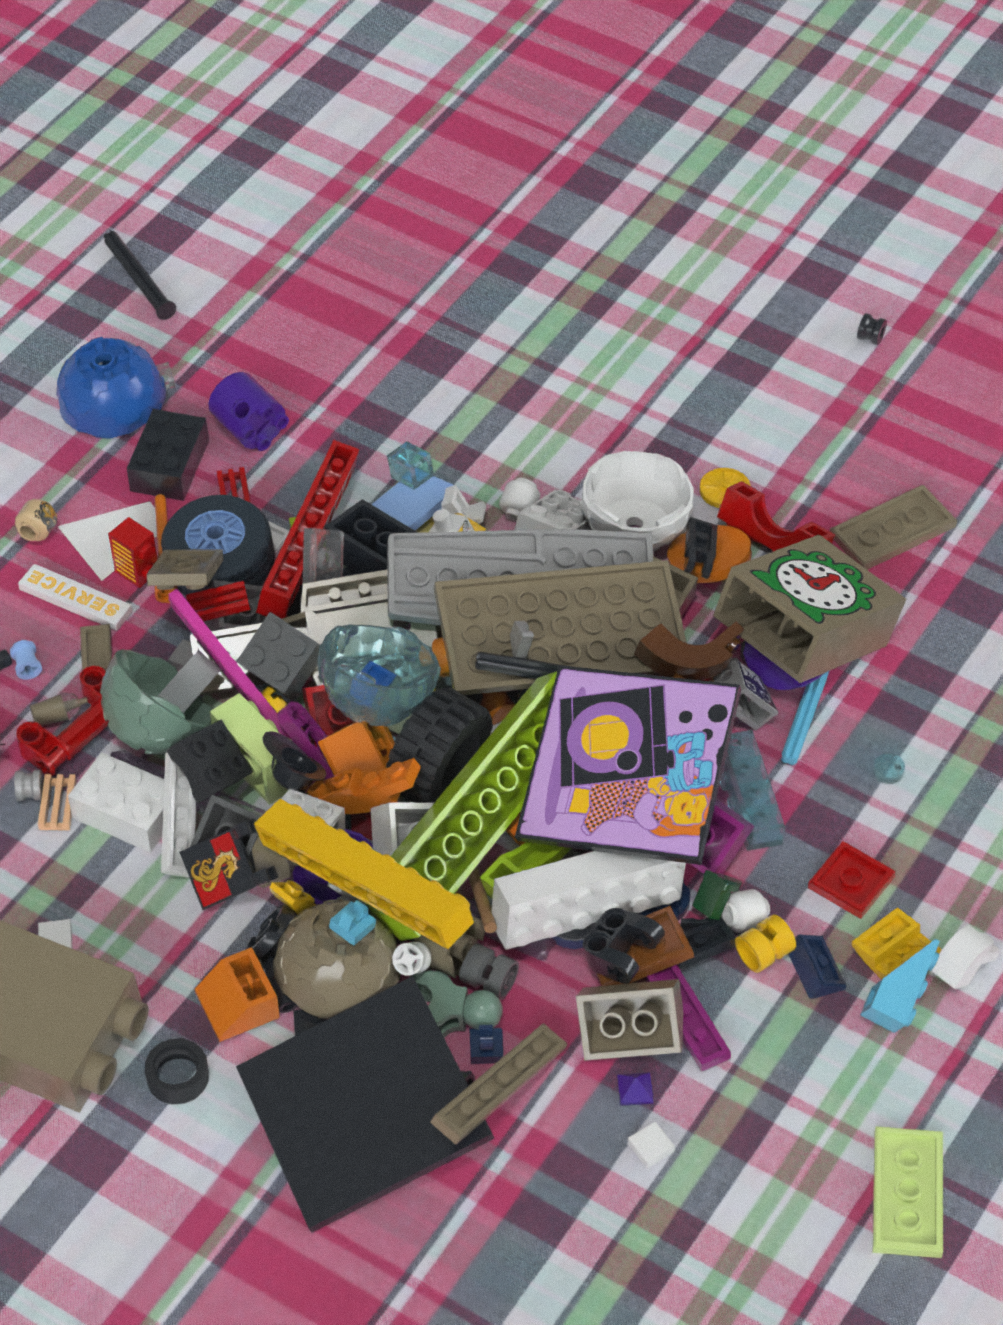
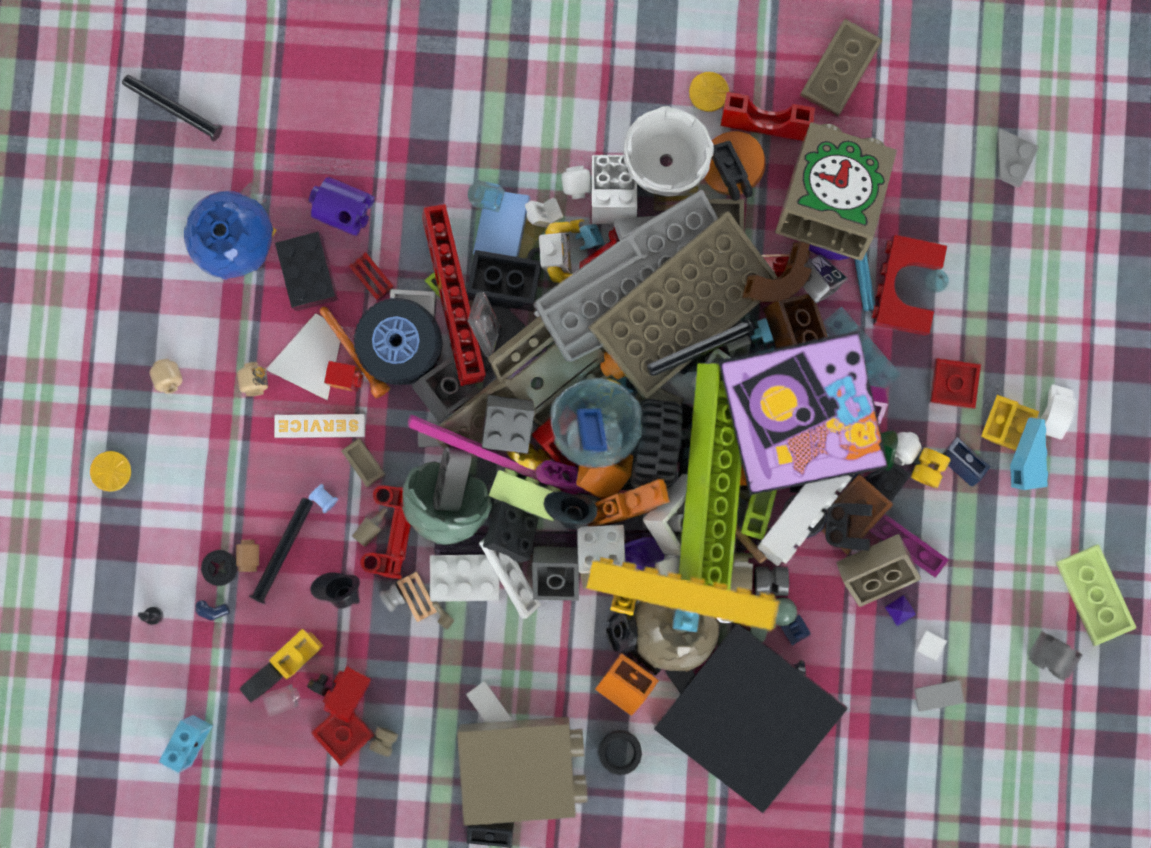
camera: 25 degrees left, 35 degrees up
dark tan plate [147,549,223,590] -> none
flag [179,819,279,910] -> none
red tile [186,581,250,621] -> none
dark tan tile [430,1023,568,1145] -> none
light grey tile [510,621,534,659] -> none
none -> dark tan hand [432,601,454,630]
none -> red arch [871,235,947,336]
none -> light grey tile [914,680,965,712]
none -> flat silver brick [1028,631,1083,681]

